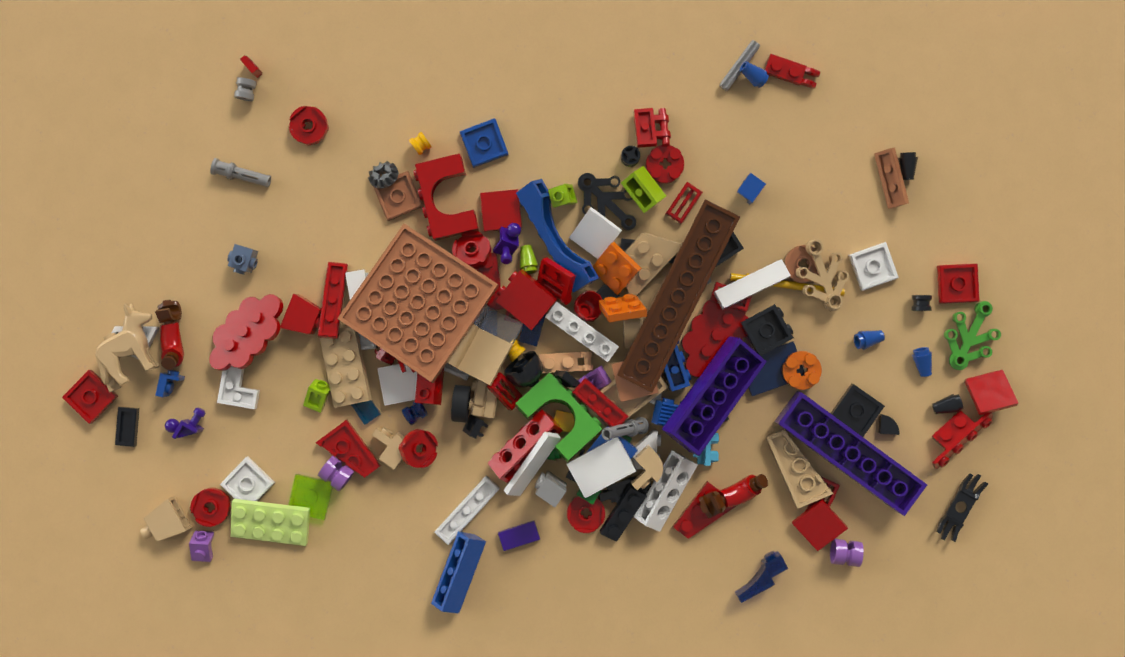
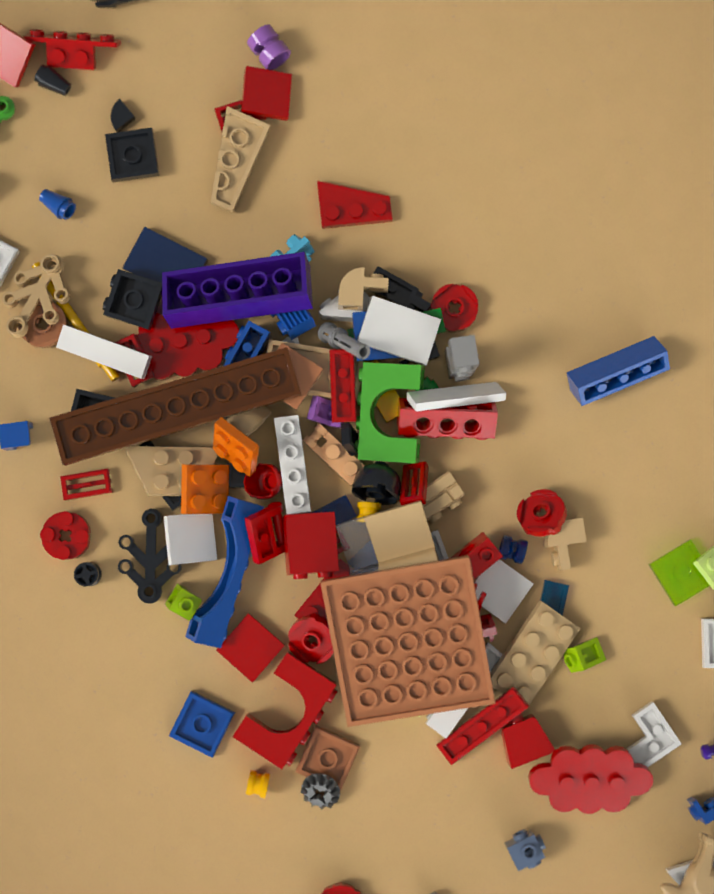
camera: 135 degrees left, 5 degrees down
piece [155,300,184,370] -> none
red wing [315,419,381,478] -> none
medium lavender wheel [318,456,355,491] -> none
white tile [434,476,500,545] -> none
black tyre [451,385,471,423] -> none
black tile [462,413,488,438] -> none
dark purple piece [493,223,521,264] -> none
dark purple tile [498,520,540,551] -> none
lime cone [520,245,539,274] -> none
black plate [600,484,647,542] -> none
lime brick [621,166,666,213] -> none
red plate [633,108,671,148] -> none
white brick [634,450,698,532] -> none
piece [699,474,768,519] -> none
clear blue slope [735,551,788,603] -> none
dark purple brick [774,391,927,516] -> none
orange plate [782,351,822,390] -> none
blue cone [912,347,932,377] -> none

